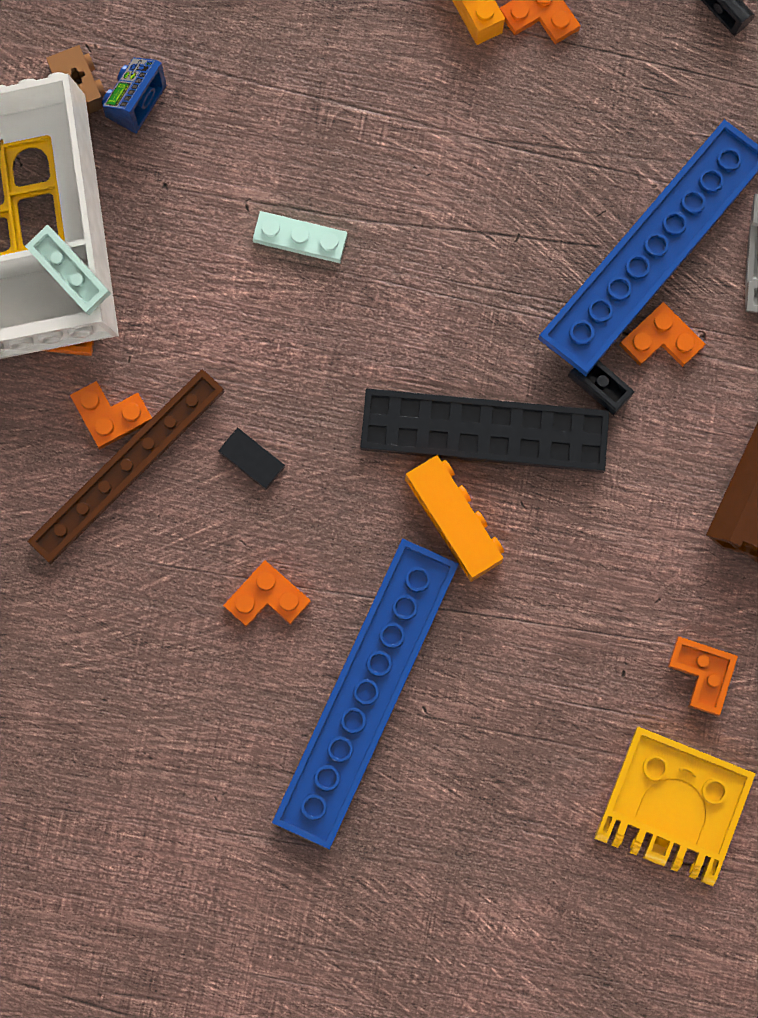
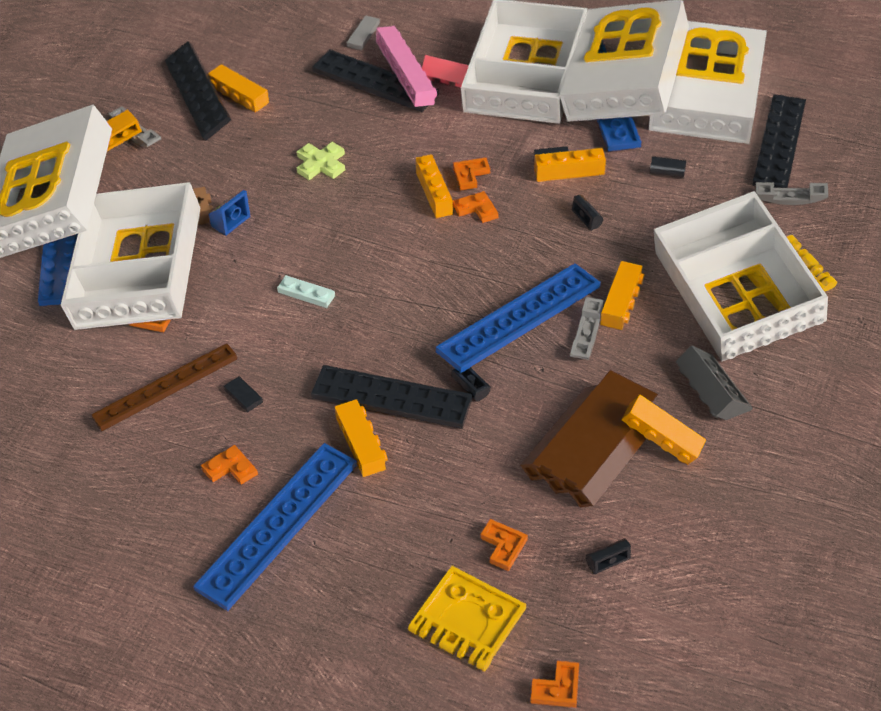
camera: 15 degrees right, 30 degrees down
light aqua plate [25,225,112,315] -> none
orange plate [70,381,152,450] -> none
orange plate [619,302,706,367] -> none

